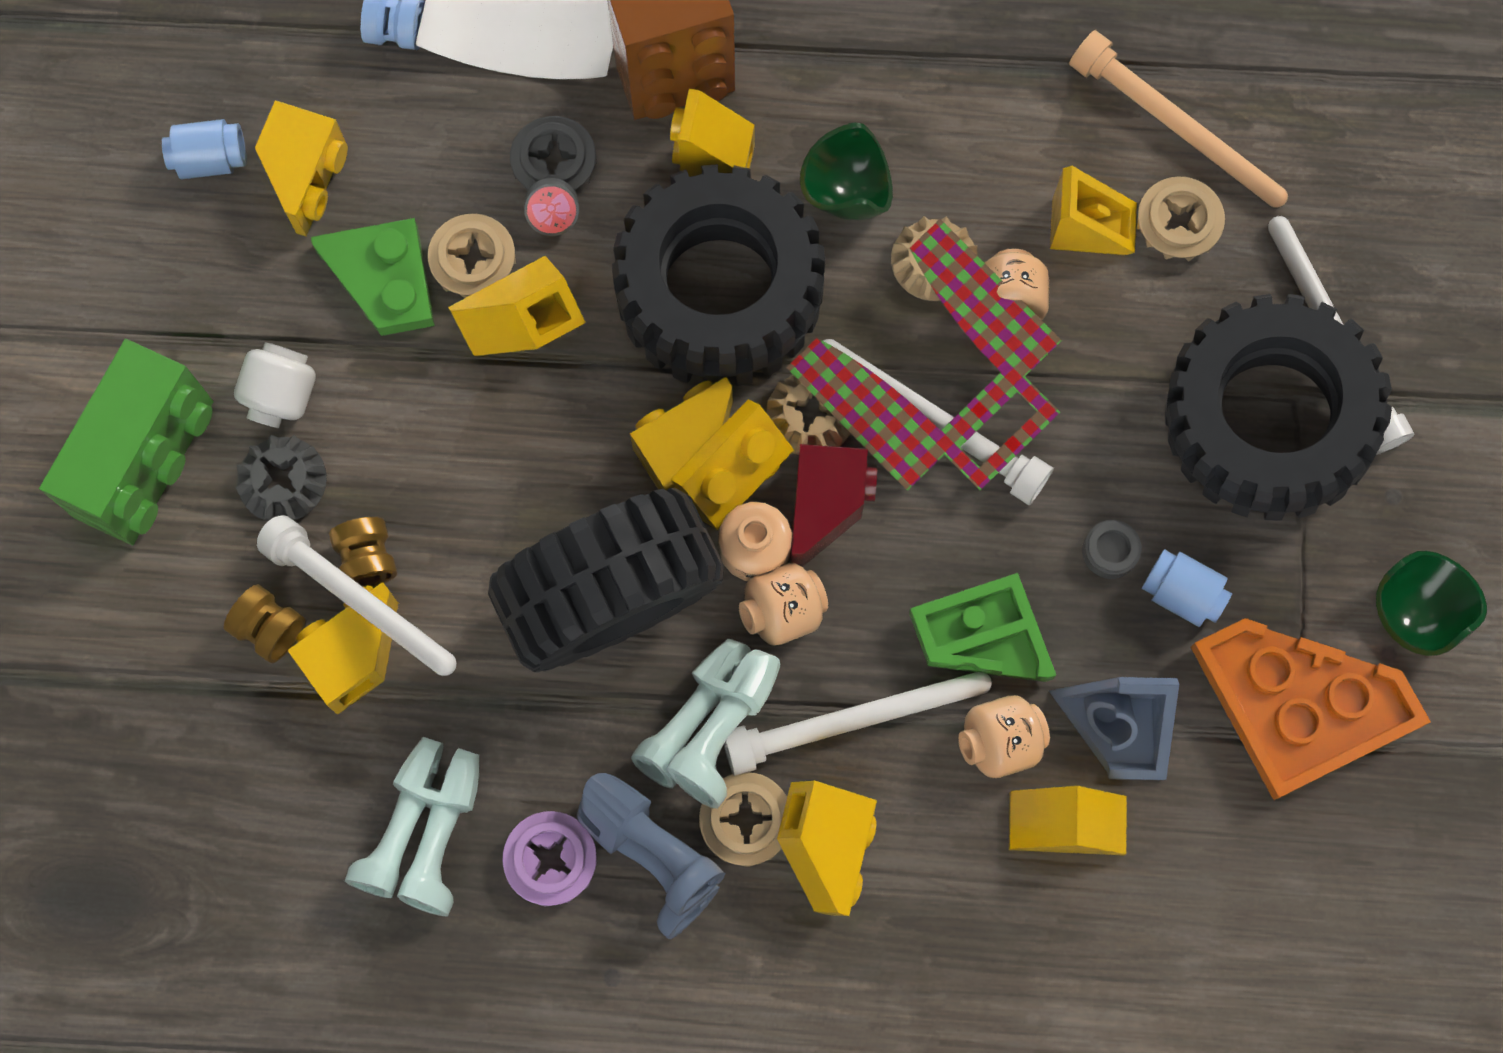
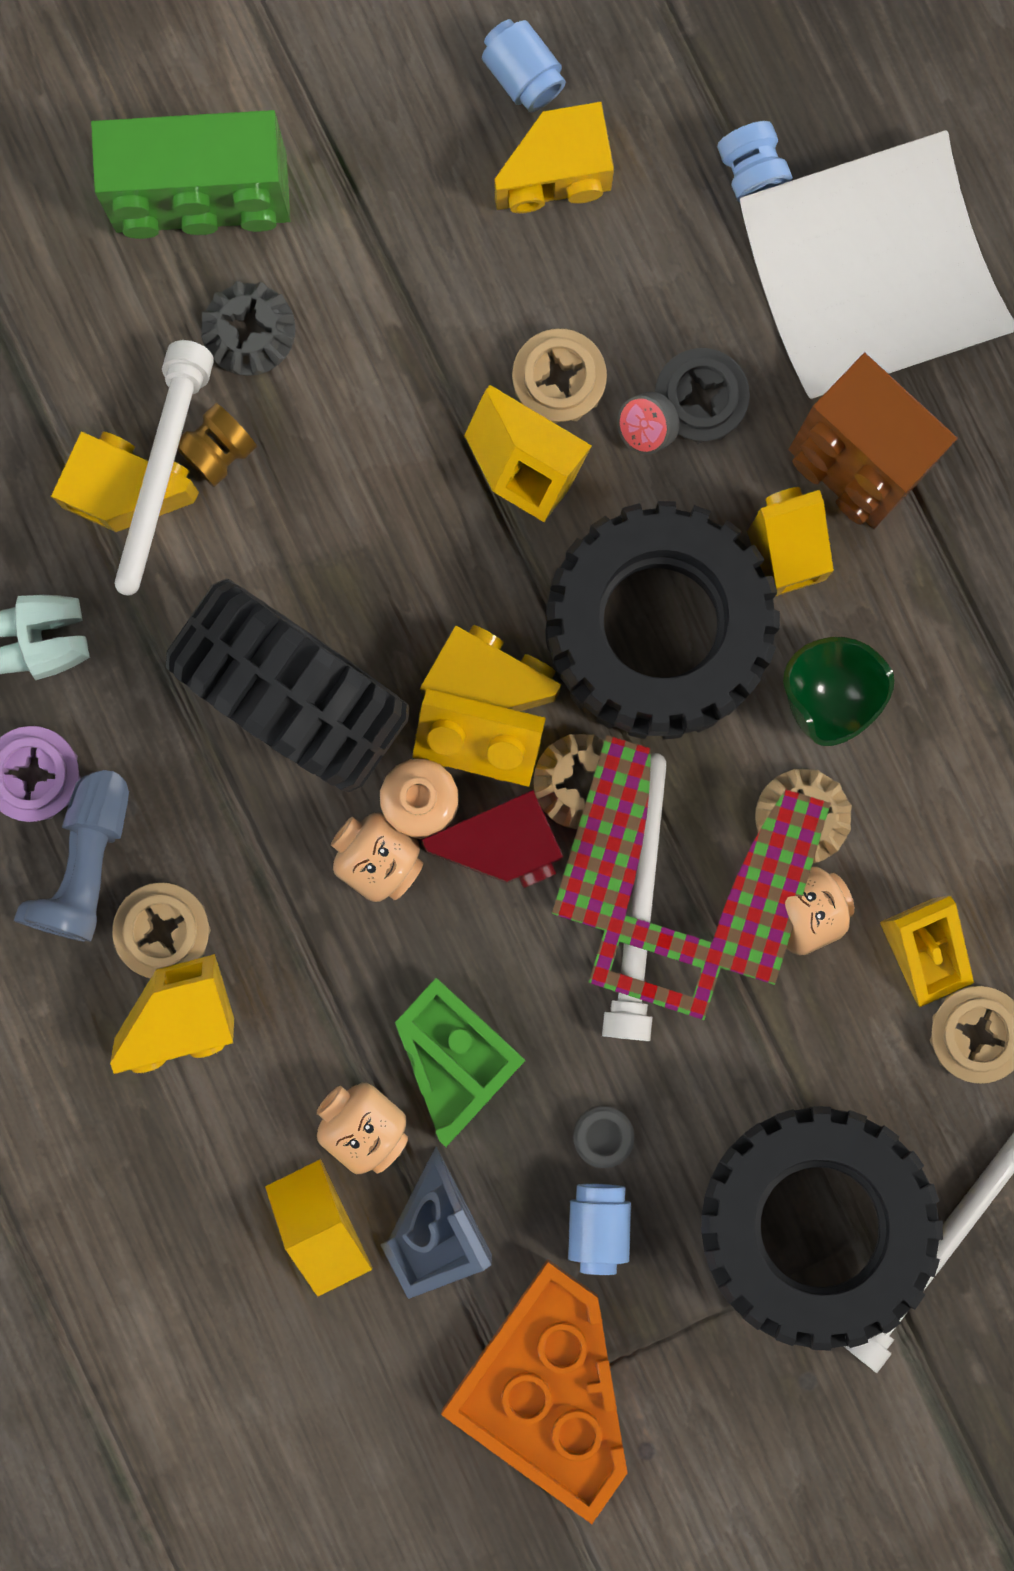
camera: 60 degrees right, 10 degrees up
pearl gold wheel [223,584,306,664] -> none
white head [234,342,316,428] -> none
bright green wing [311,218,435,336] -> none
light aqua piece [631,639,780,809] -> none
white piece [724,672,992,776] -> none
dark green helmet [1376,551,1487,656] -> none

